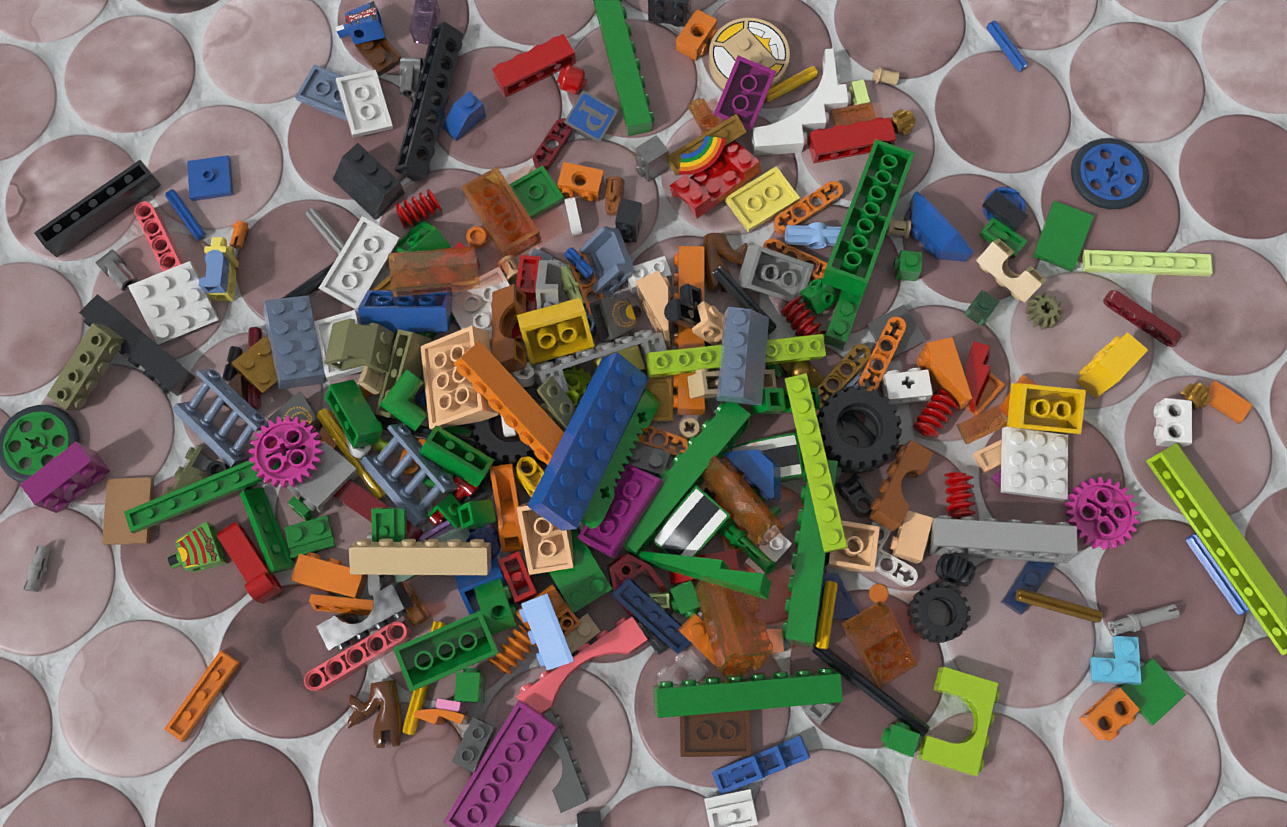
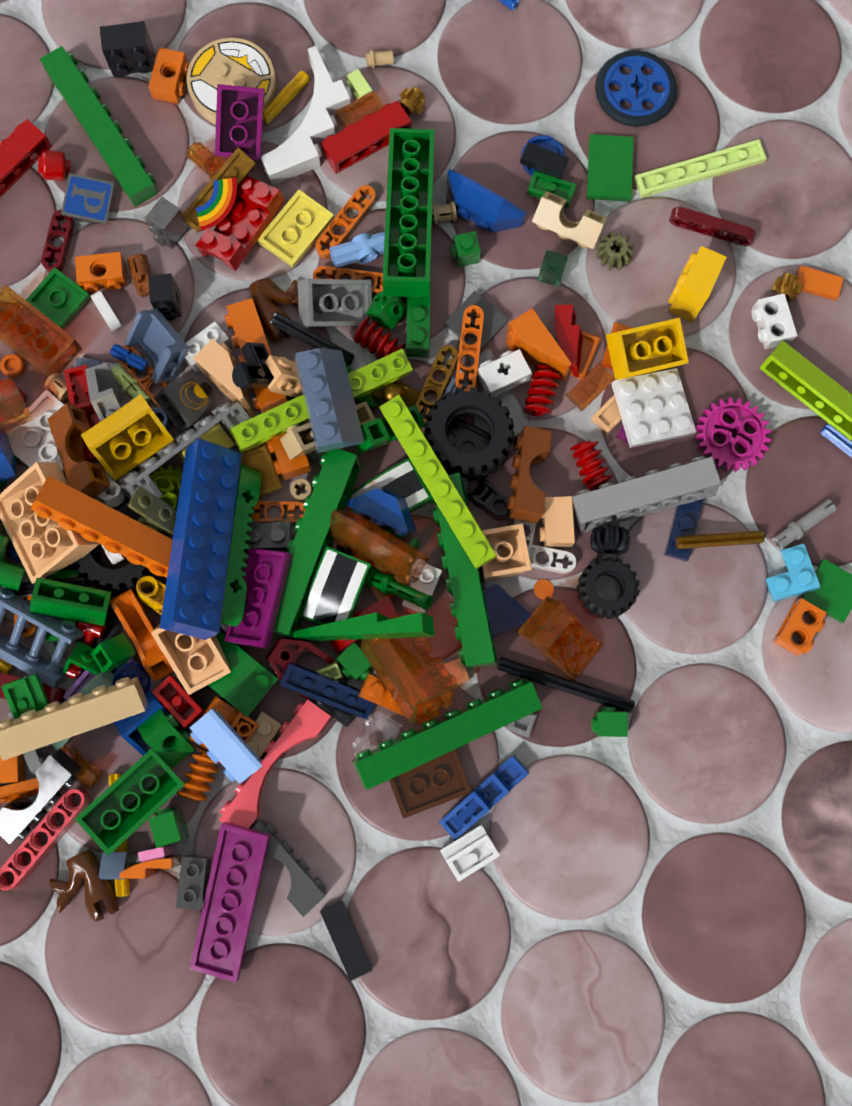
camera: 25 degrees left, 5 degrees up
yellow axle [815,581,838,649] -> none
lime arch [917,667,1000,776] -> none
none -> sand blue tile [99,852,129,879]

